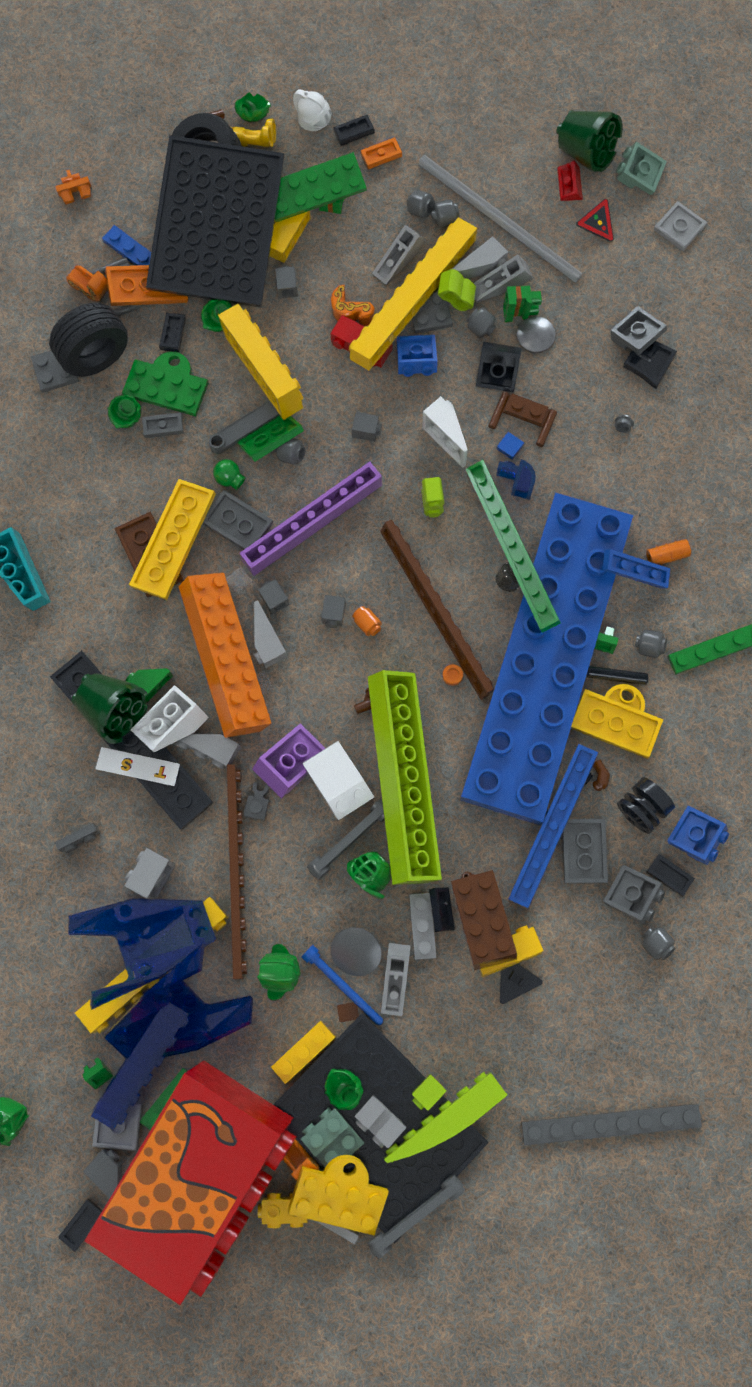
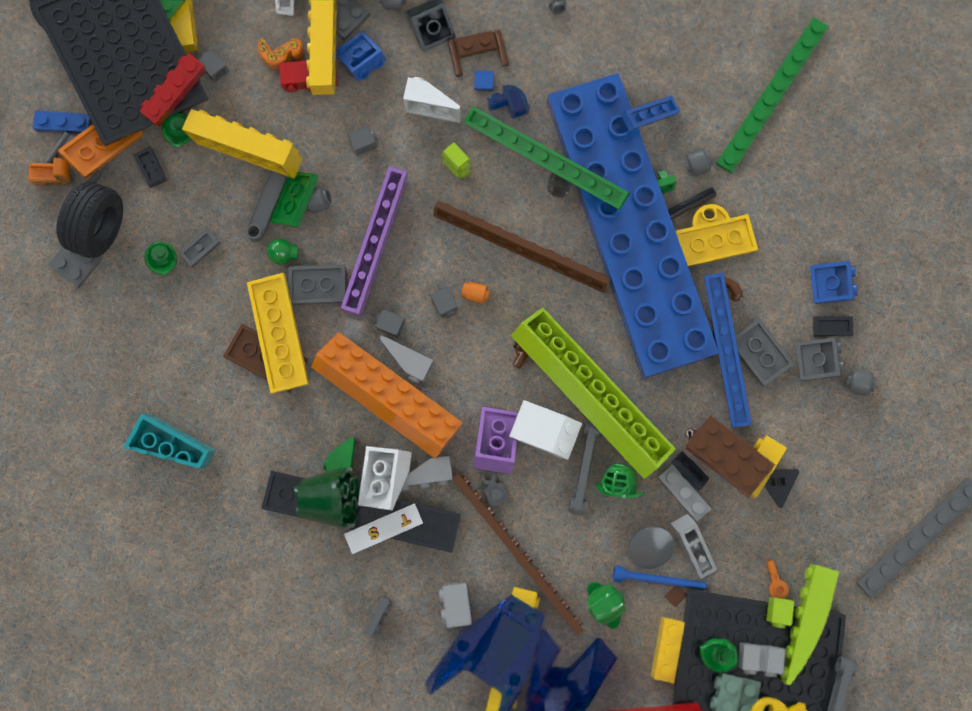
camera: 40 degrees left, 5 degrees up
green plate [122,352,209,417] -> none
orange tile [443,664,463,686] -> none
black wheel [617,777,675,834] -> none
orange axle [646,539,691,565] -> none
none -> red brick [140,53,206,128]
none -> orange plate [766,560,789,599]

